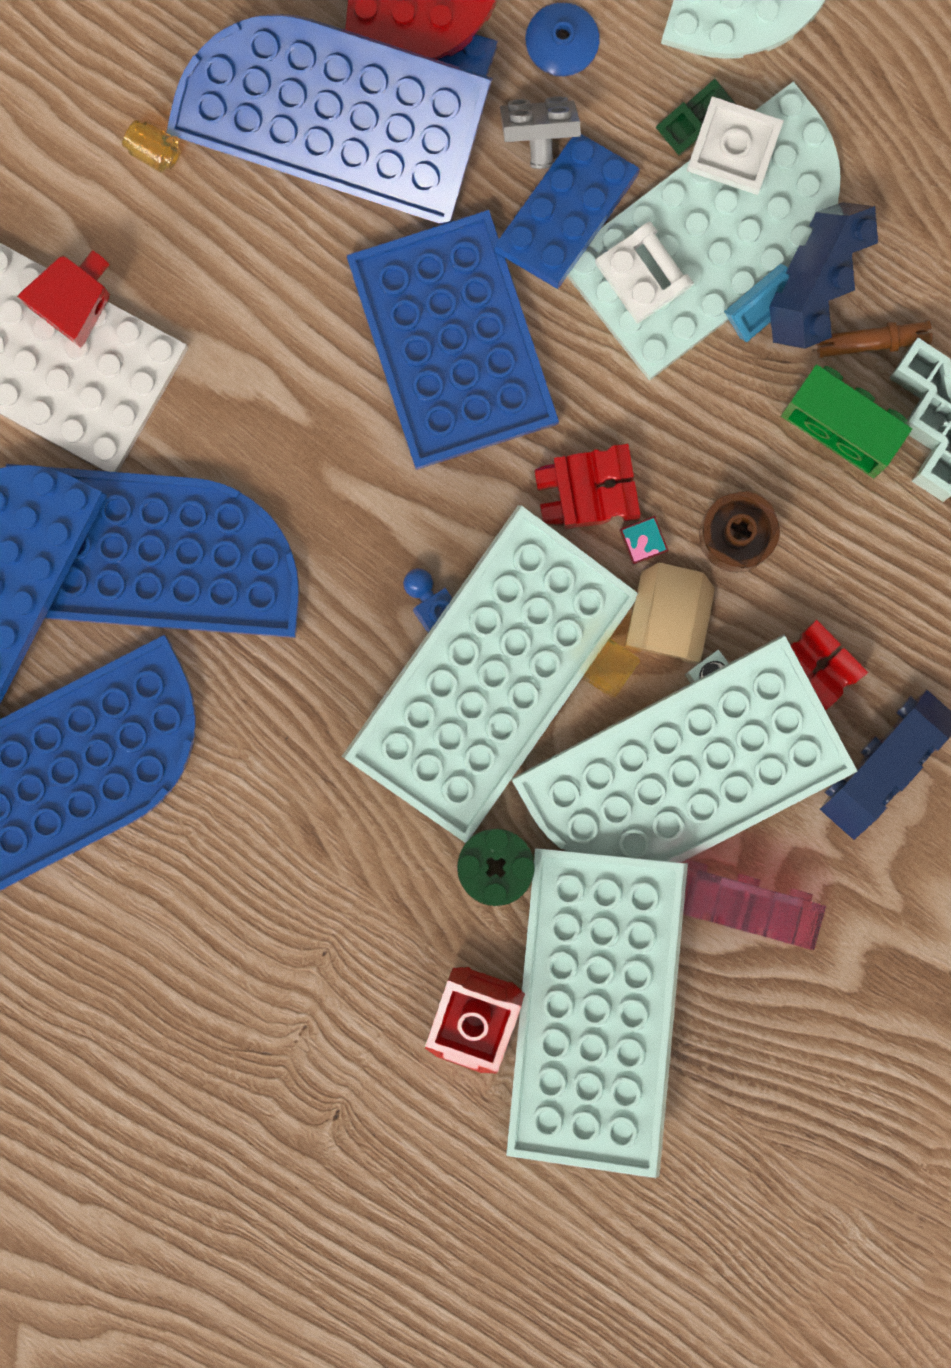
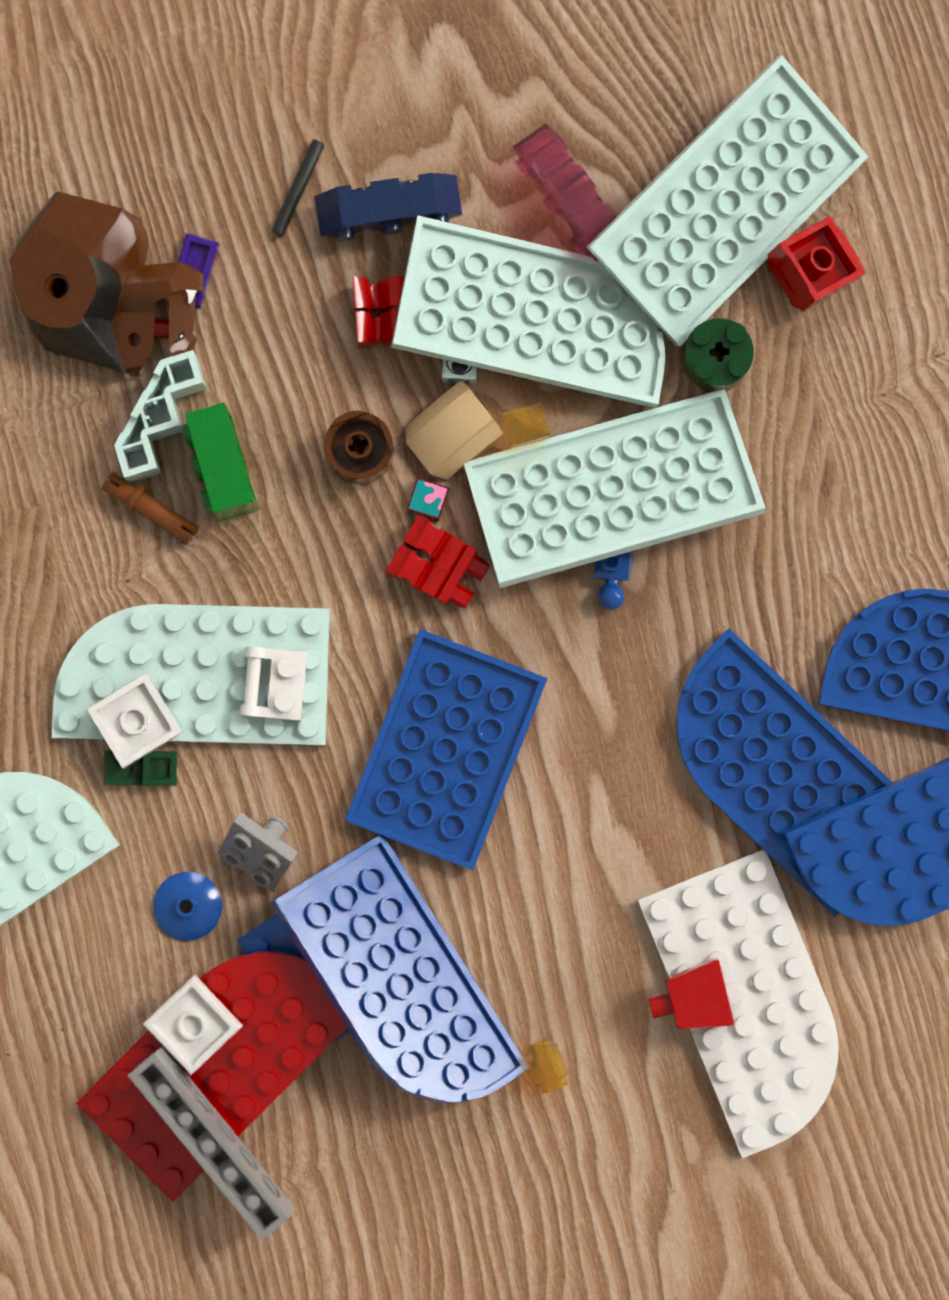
camera: 140 degrees left, 0 degrees up
blue plate [495,134,639,289] -> none
dark azure tile [724,264,789,342] -> none
dark blue brick [769,202,878,349] -> none

